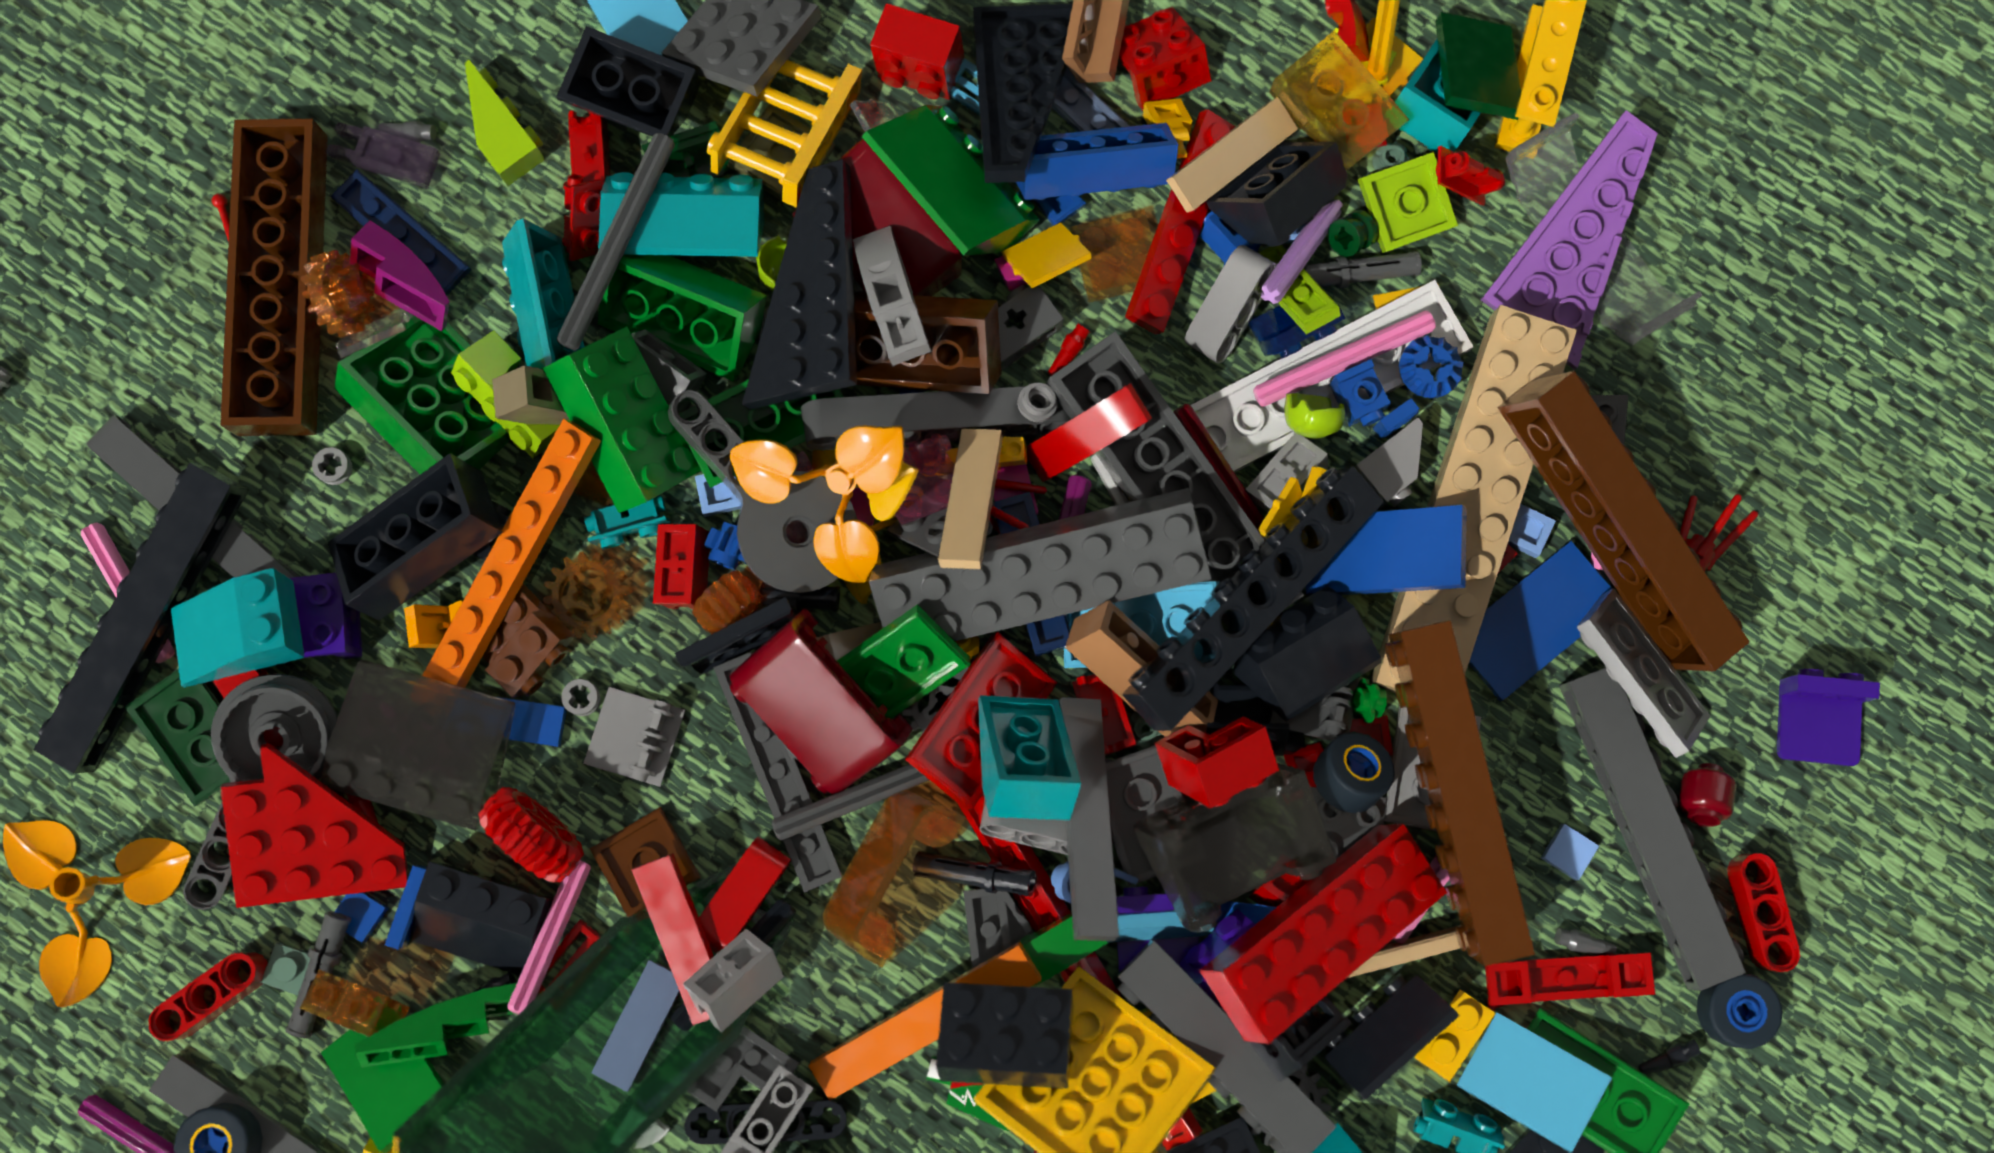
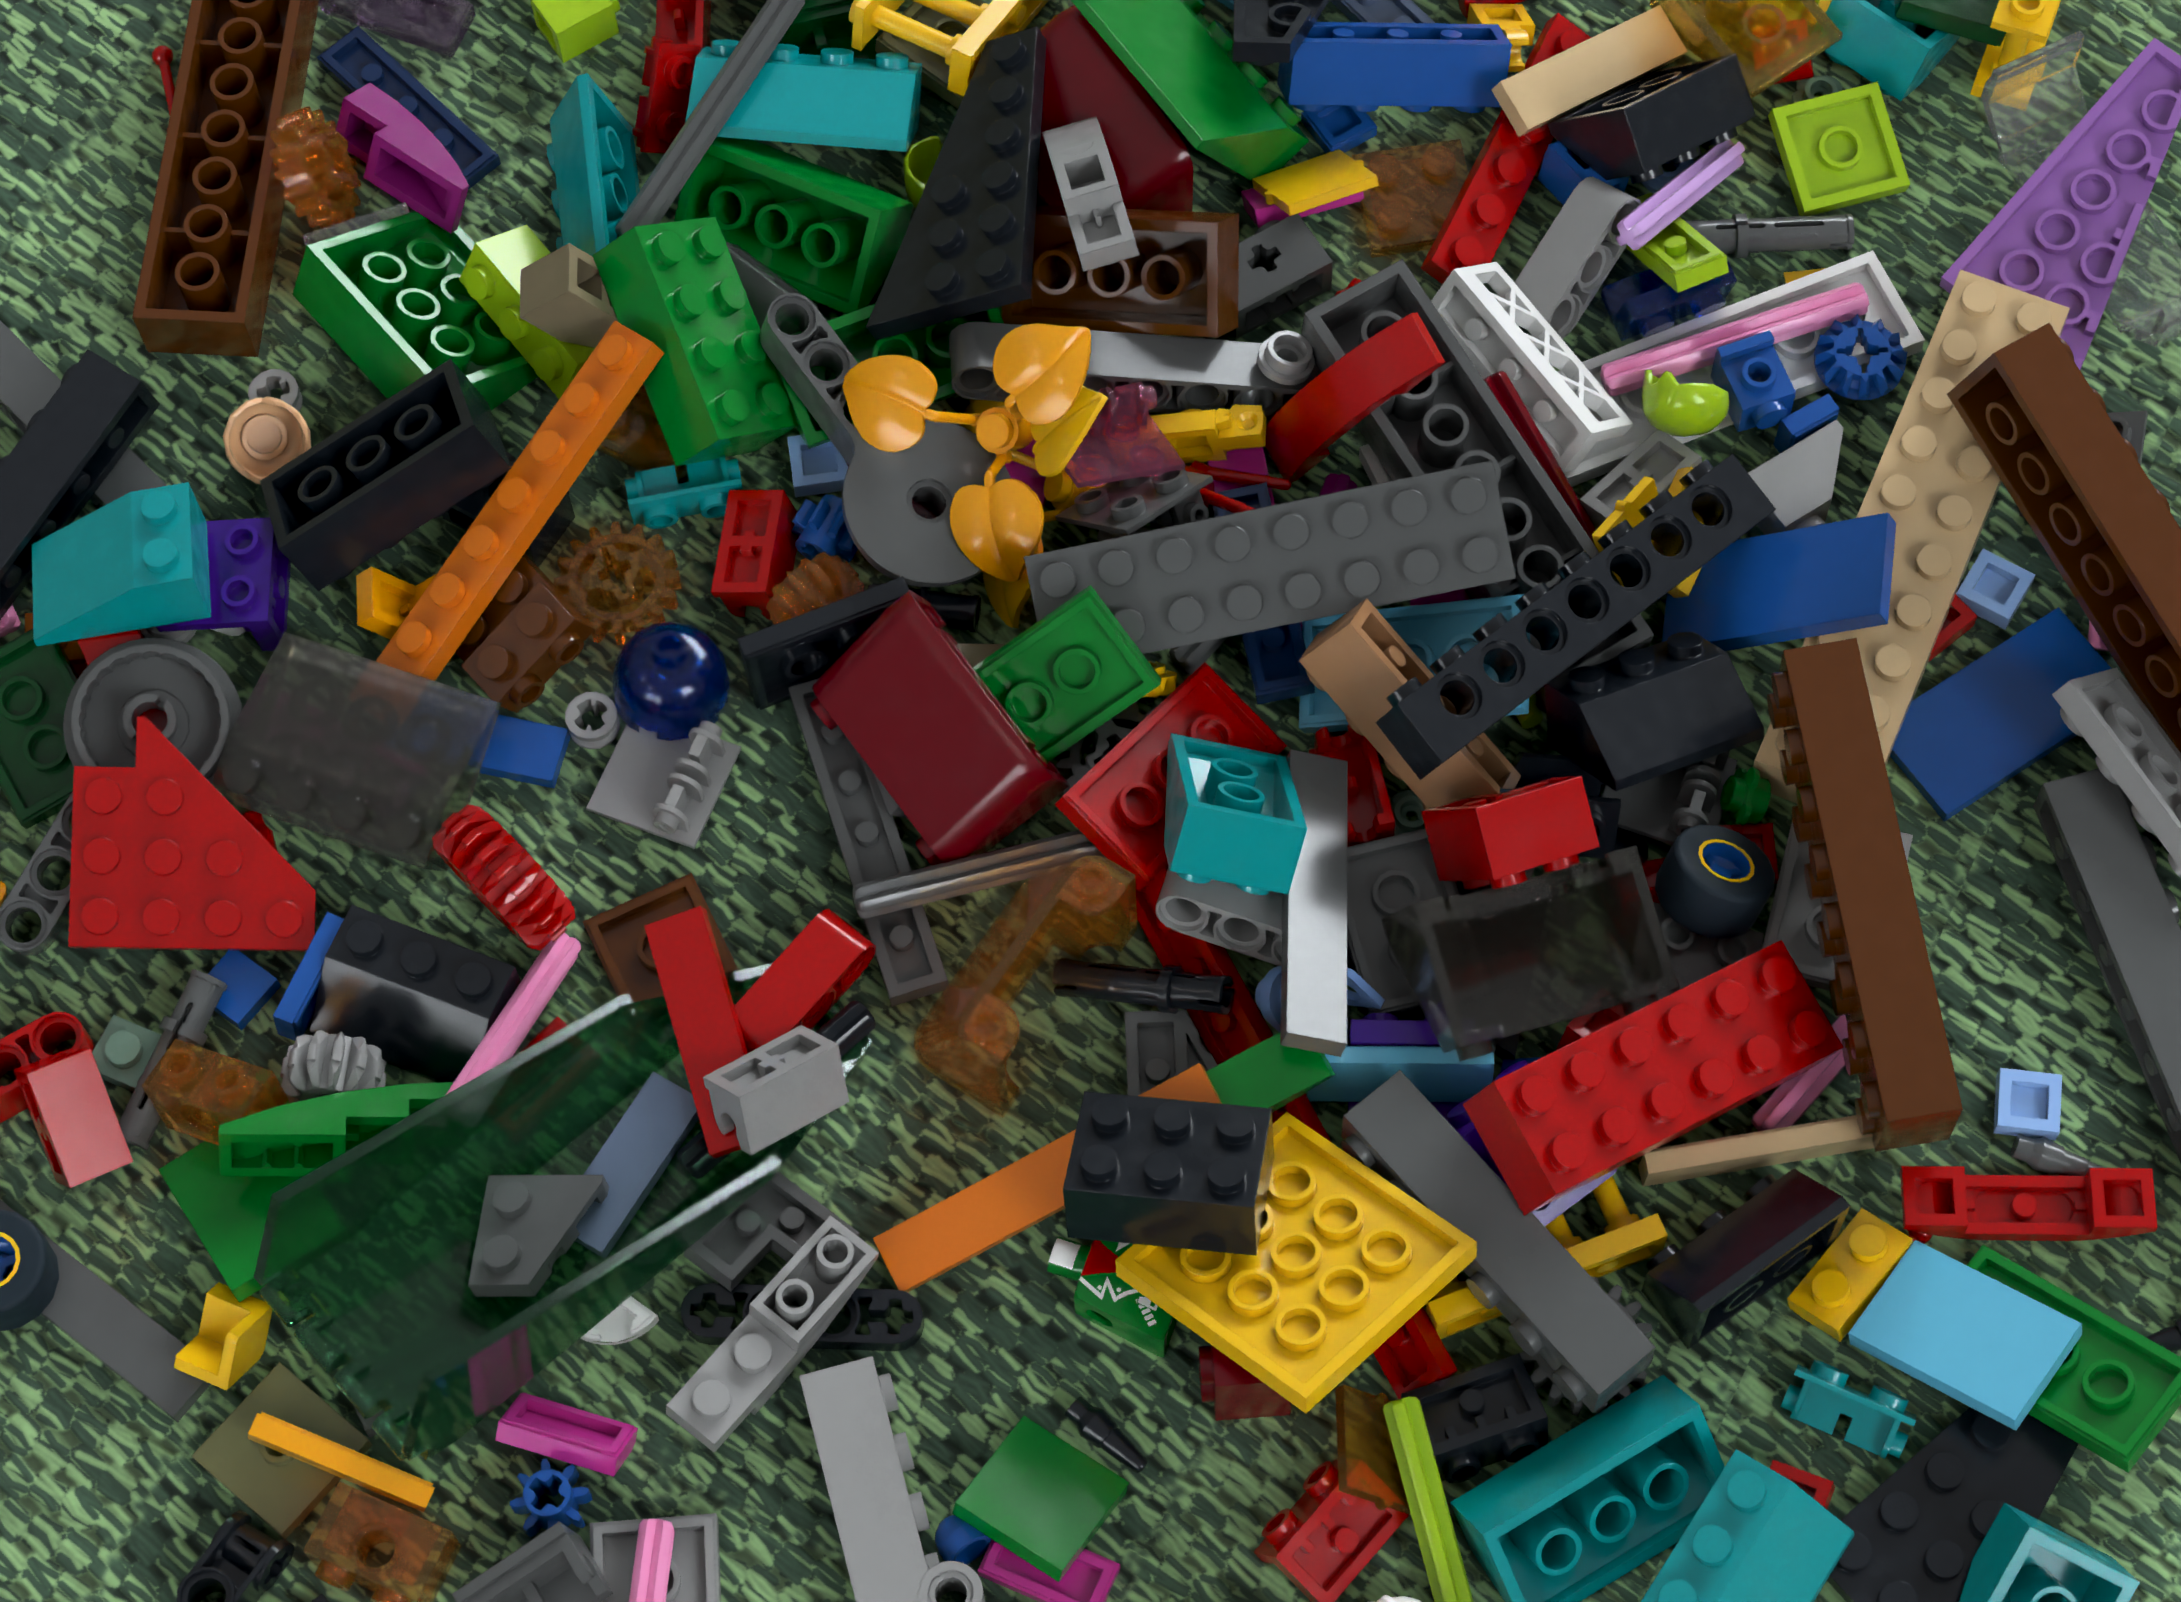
camera: 10 degrees right, 15 degrees down
tan tile [938,429,1003,569] -> none
black hinge [1250,996,1352,1082] -> none
dark green wheel [1328,210,1378,257] -> none
red hinge [1436,146,1505,205] -> none
light blue tile [1541,824,1599,880] -> none
none -> hinge [14,1047,134,1188]
none -> light nougat hair [222,396,311,485]
none -> light grey gear [280,1030,387,1103]
none -> dark grey wing [468,1175,609,1297]
none -> clear blue cylinder [612,622,730,741]
none -> white fence [1431,262,1634,472]
none -> light blue plate [1993,1068,2062,1141]

